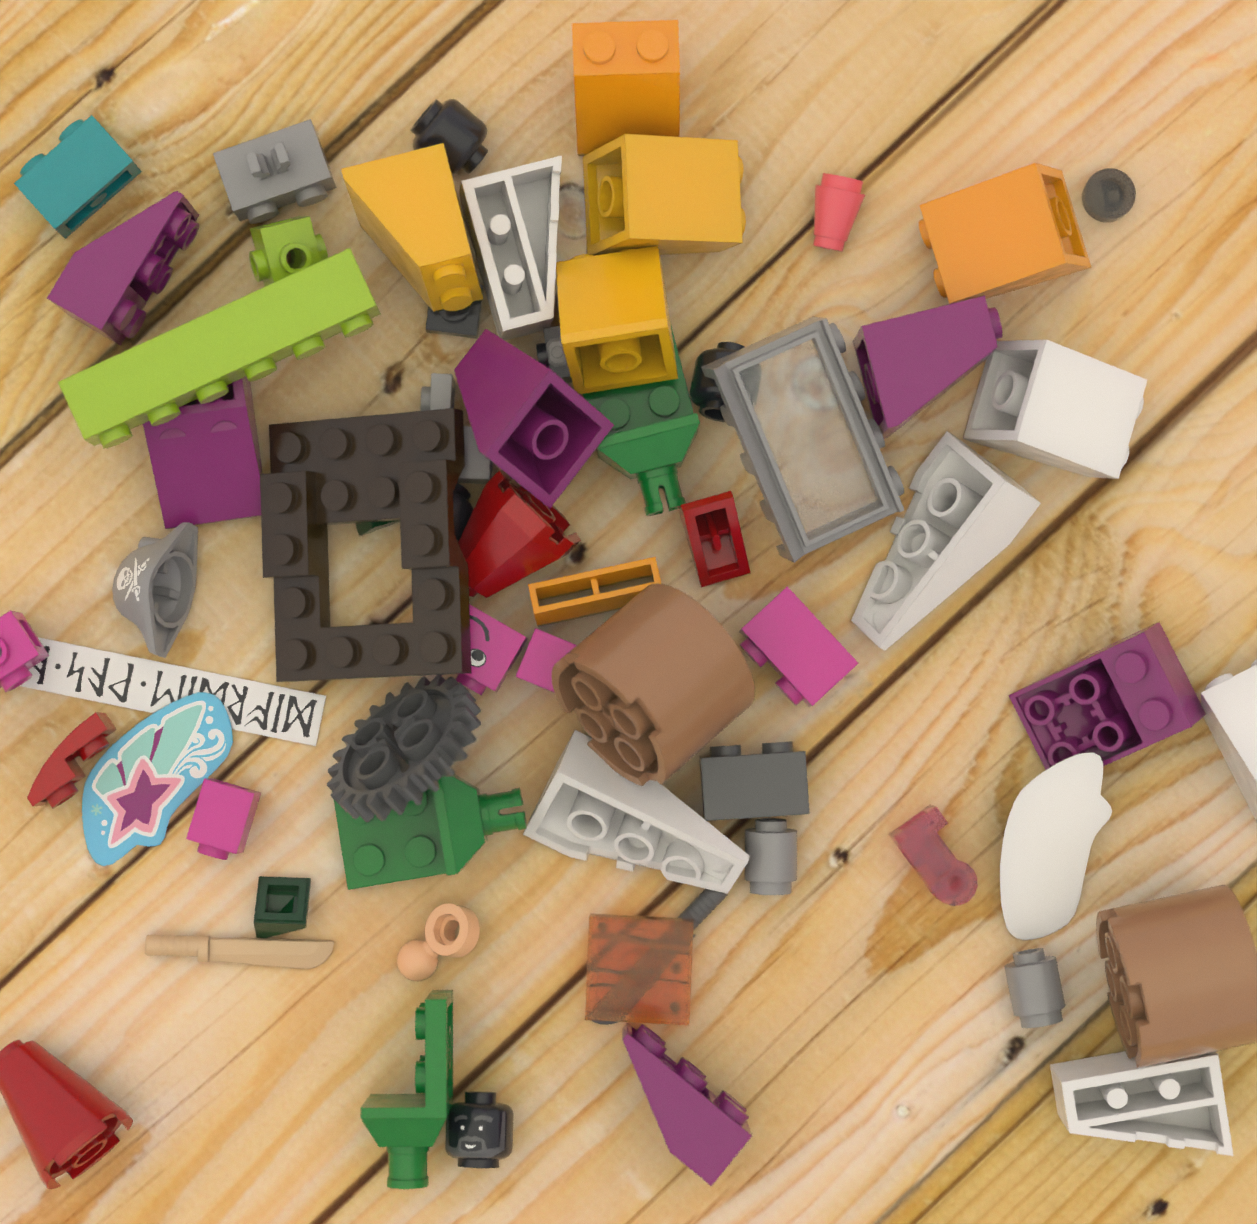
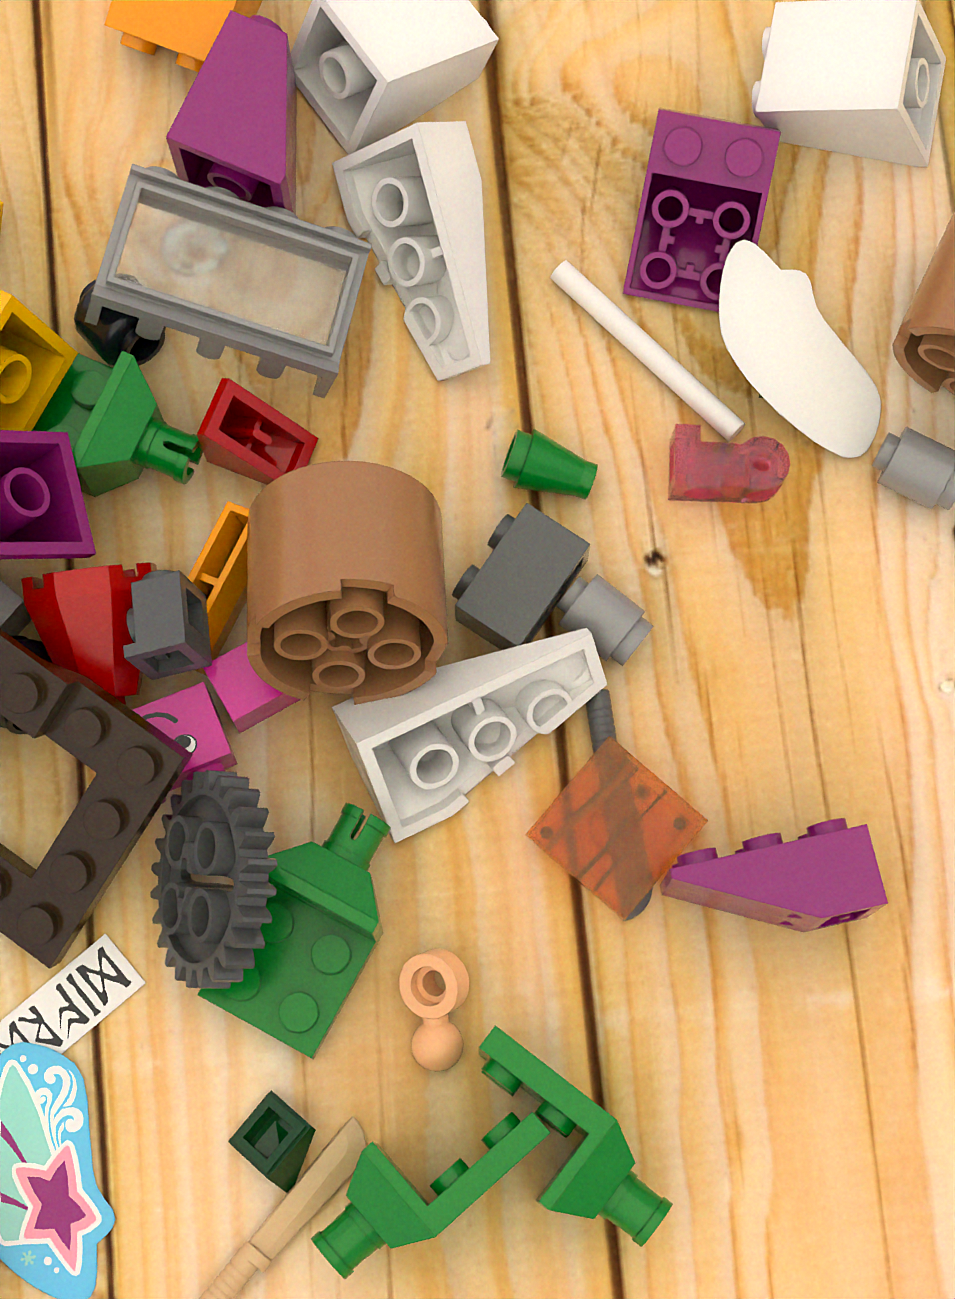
camera: 50 degrees left, 10 degrees down
dark pink brick [186,778,261,860] -> none
black head [445,1092,514,1168] -> none
dark pink brick [739,587,859,707] -> none
coral cone [813,173,865,252] -> none
none -> dark grey brick [123,570,212,680]
none -> green plate [311,1112,550,1279]
none -> green cone [501,429,598,500]
none -> white bar [550,260,745,442]

